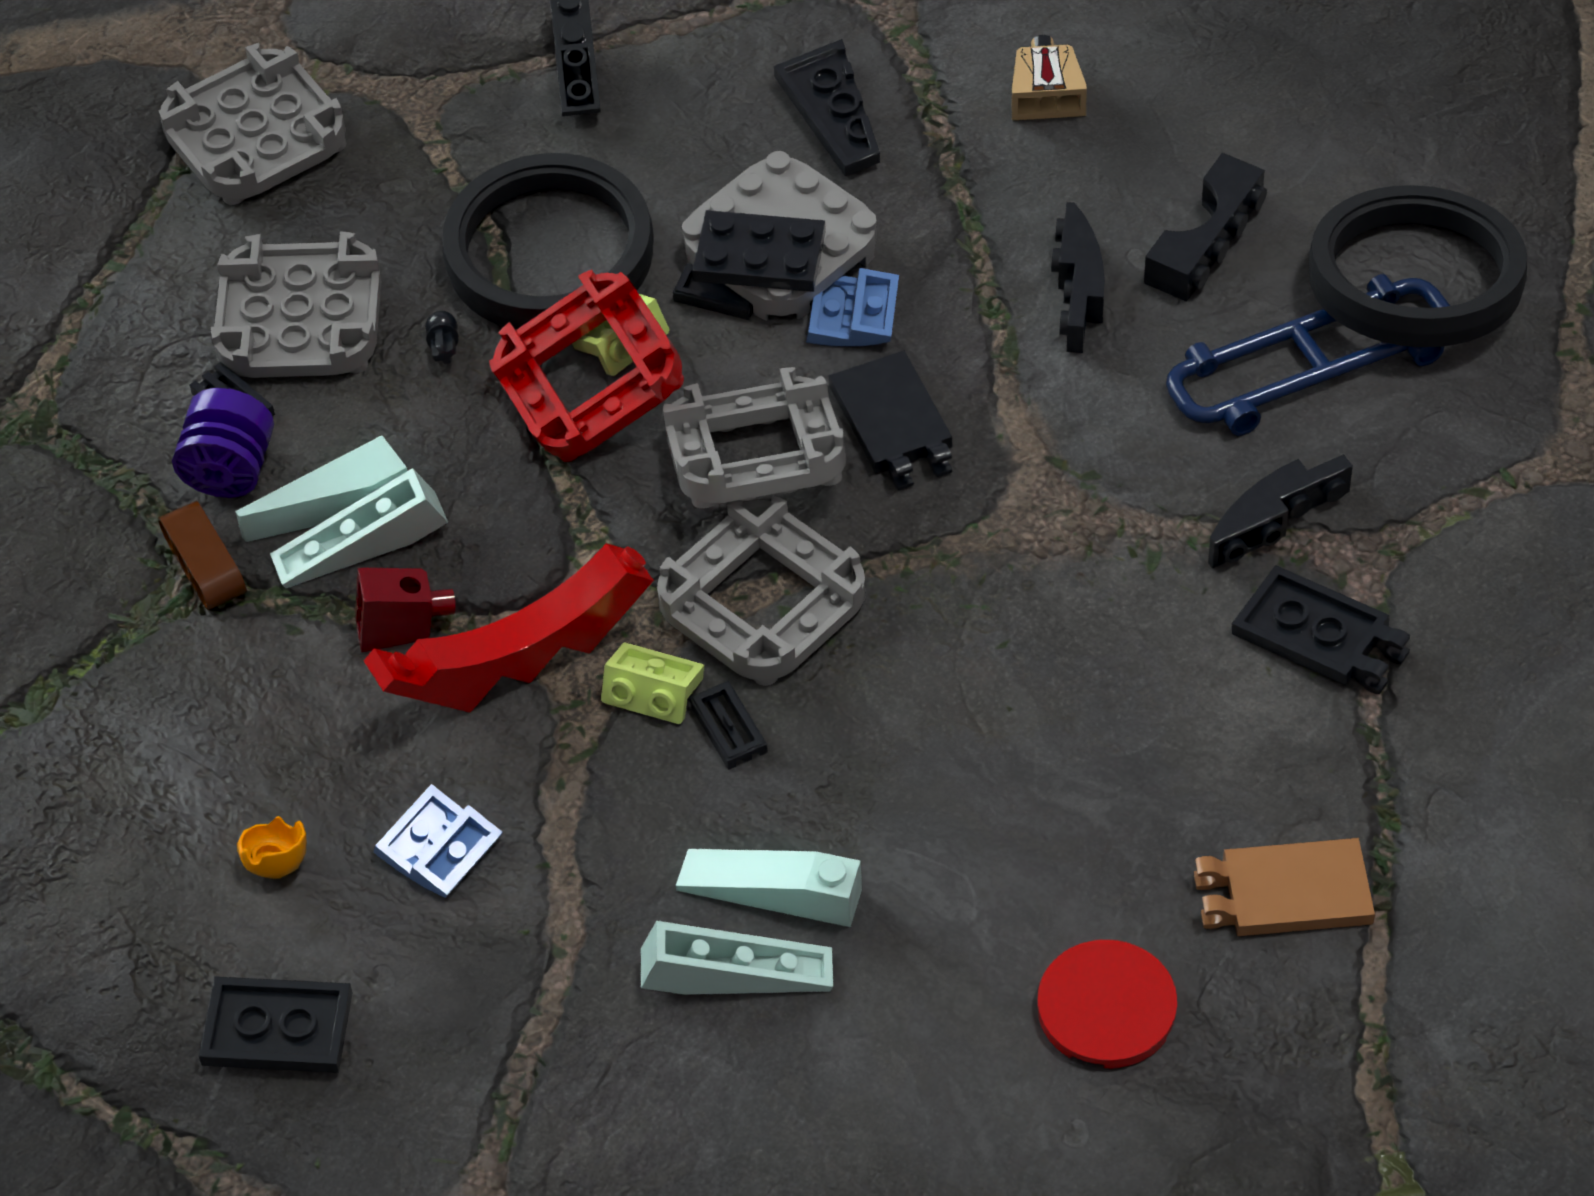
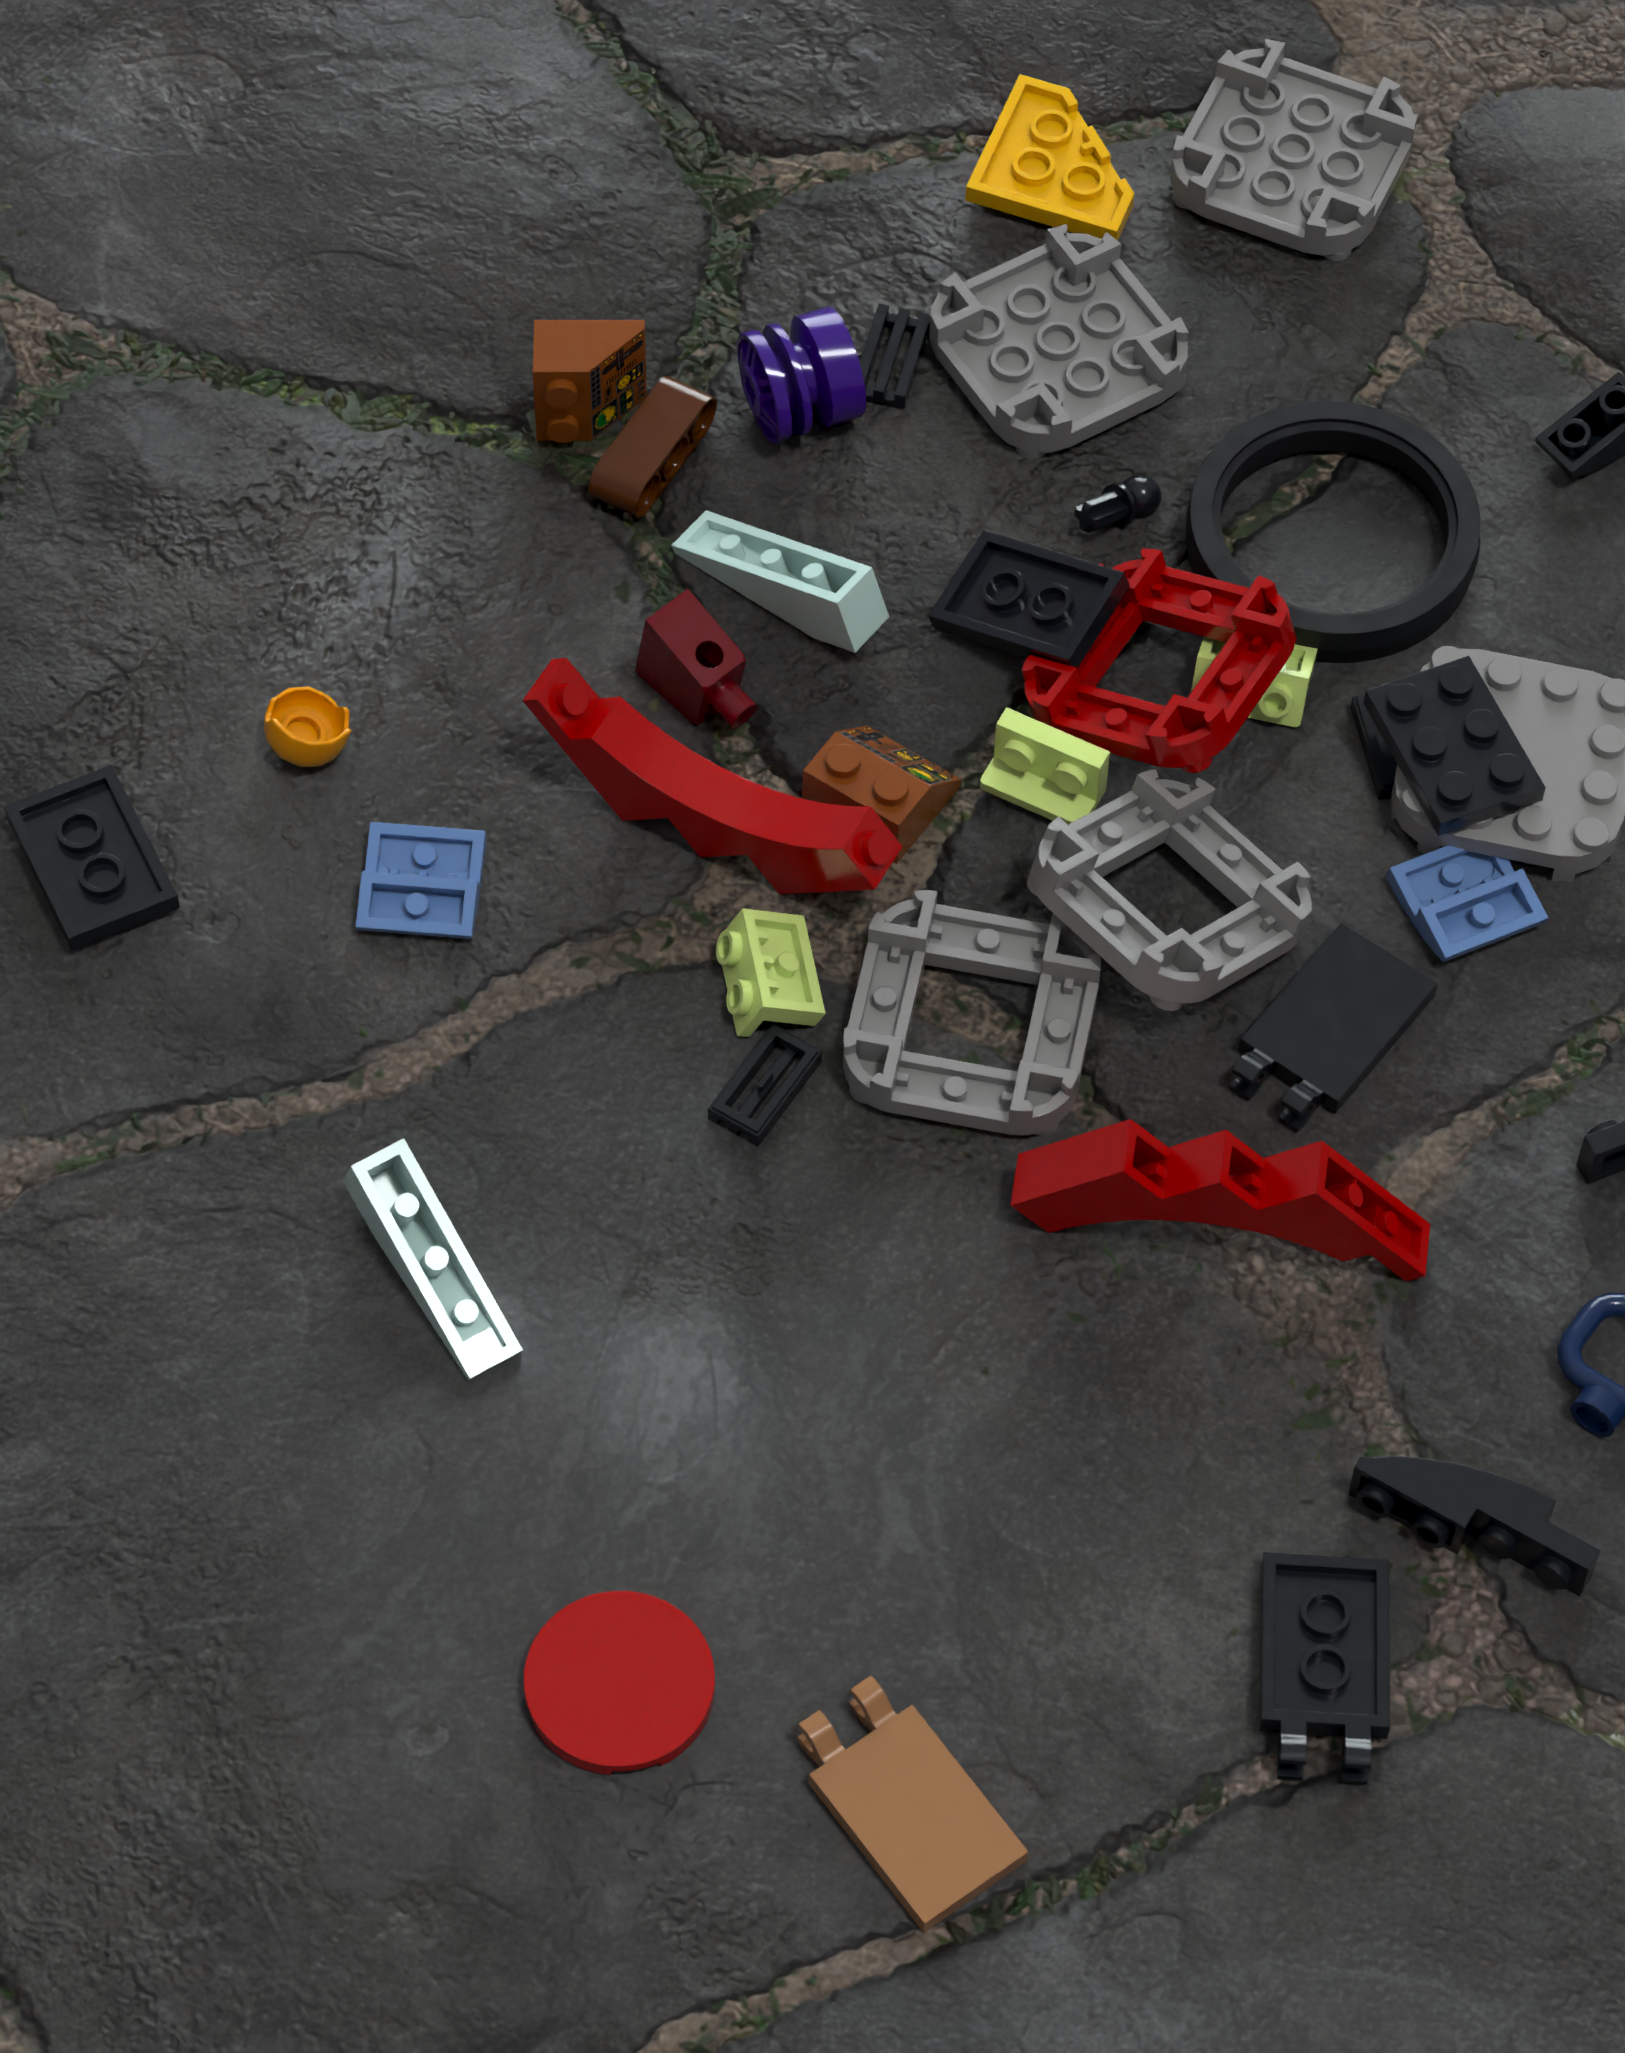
camera: 55 degrees right, 5 degrees up
light aqua slope [235,435,407,542] -> none
light aqua slope [676,849,862,927] -> none
none -> dark orange slope [533,320,647,443]
none -> dark orange slope [802,725,962,864]
none -> black plate [928,530,1130,669]
none -> yellow plate [965,74,1134,241]
none -> yellowish green bracket [980,707,1110,824]
none -> red arch [1010,1119,1431,1282]

